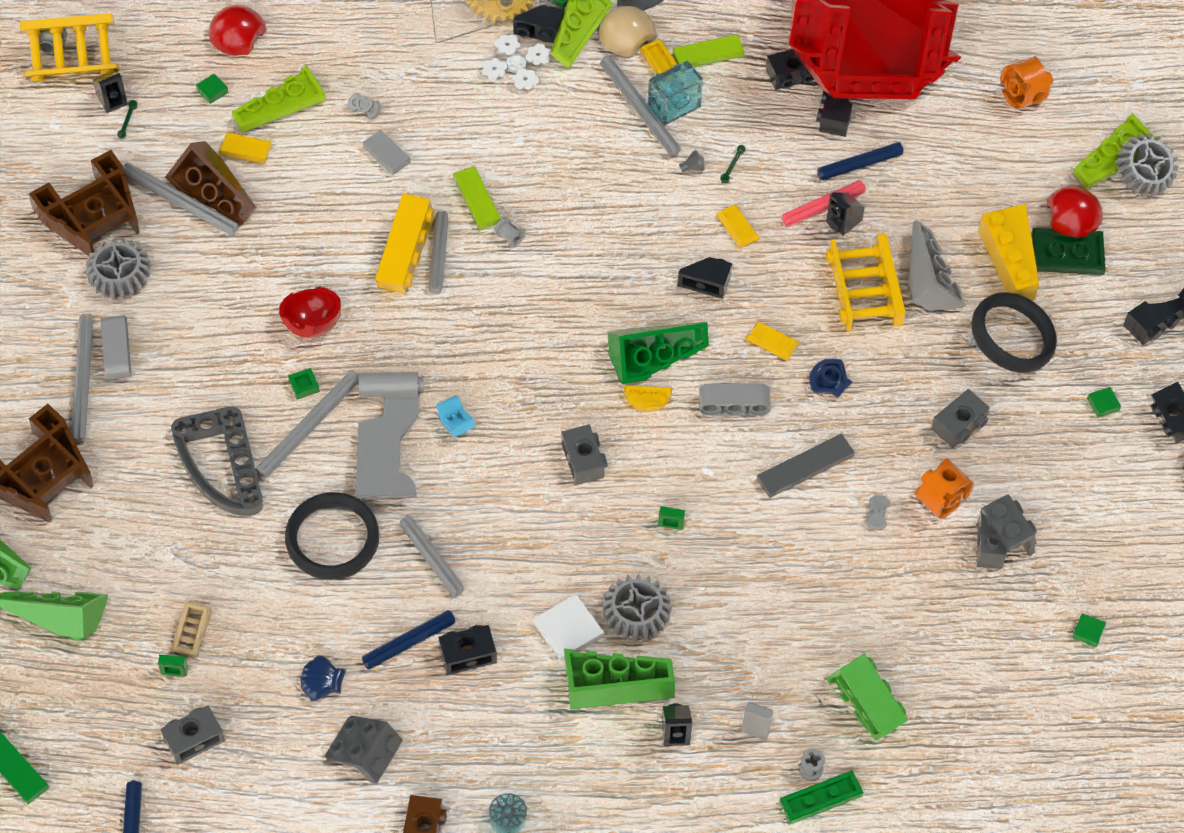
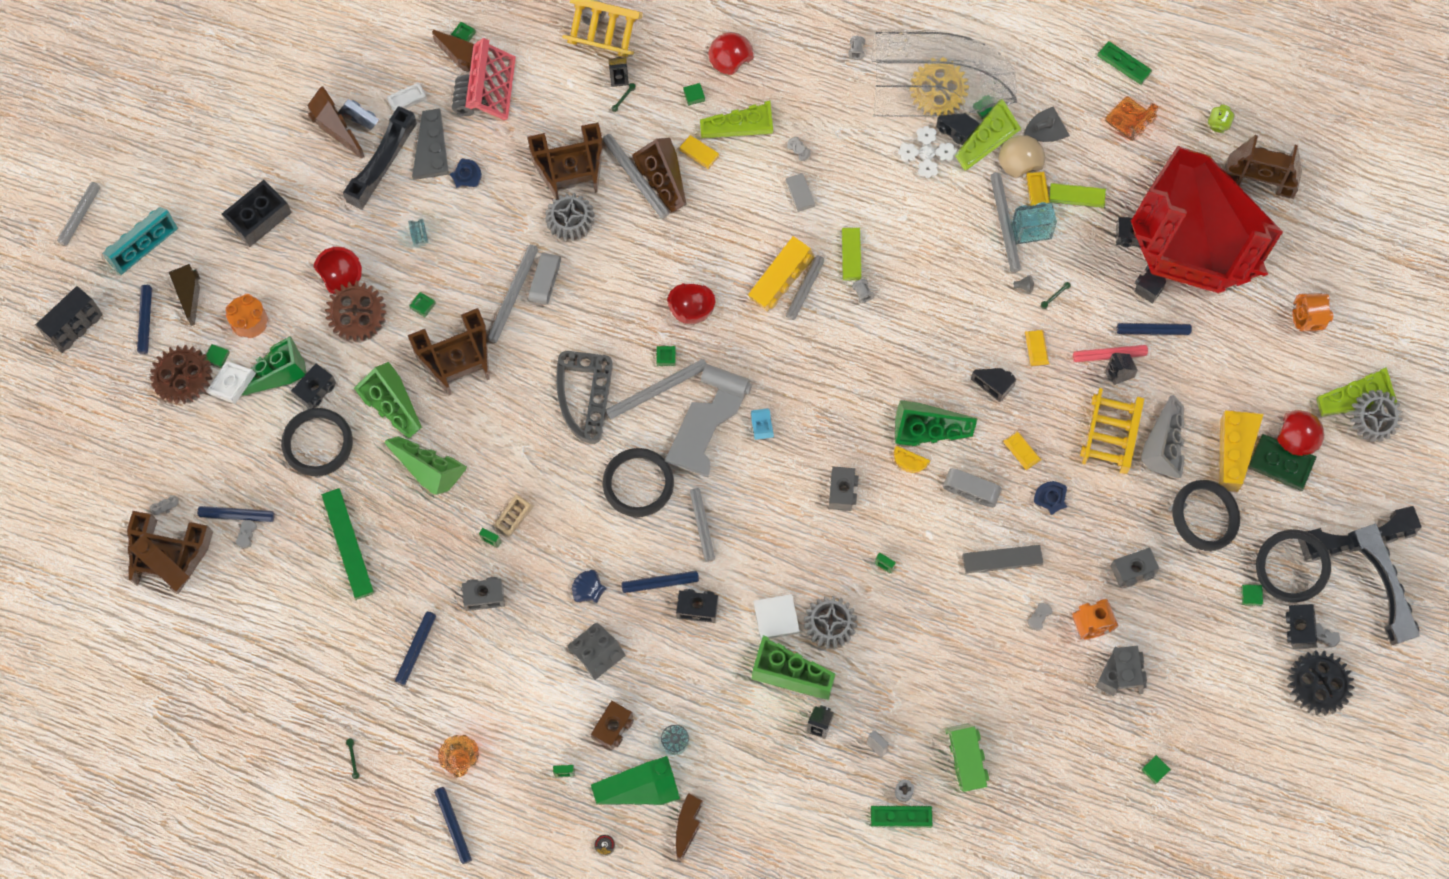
camera: 25 degrees right, 10 degrees up
none -> black tyre [1256,529,1331,603]

